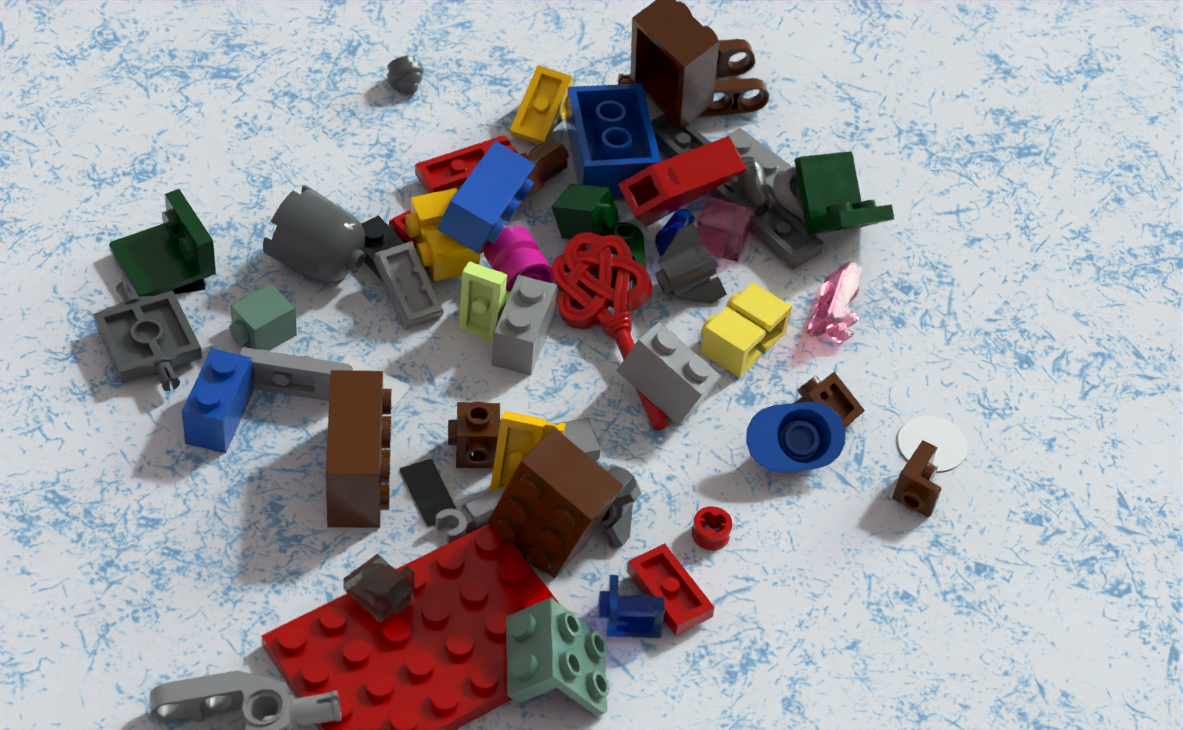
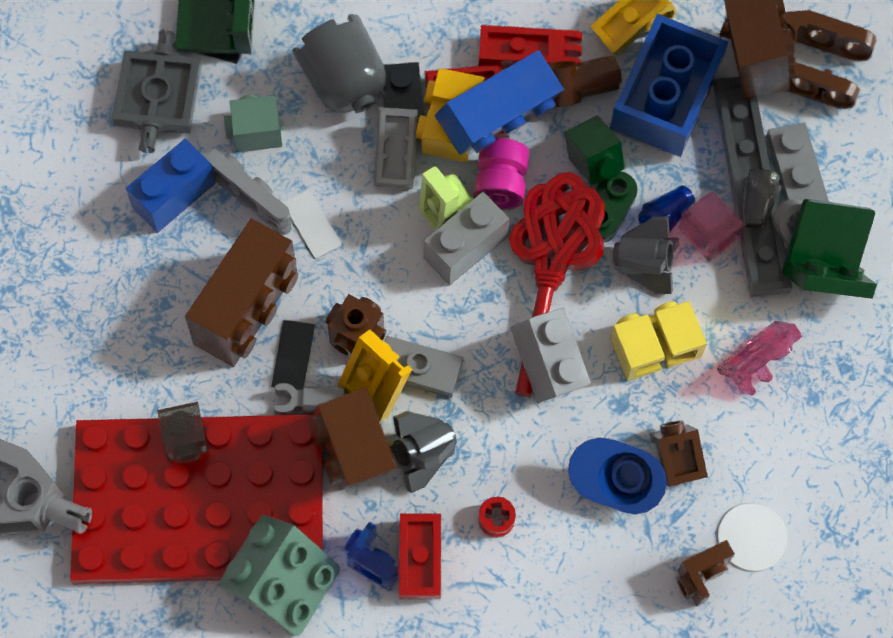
camera: 35 degrees right, 20 degrees up
red slope [618,136,748,227] -> none

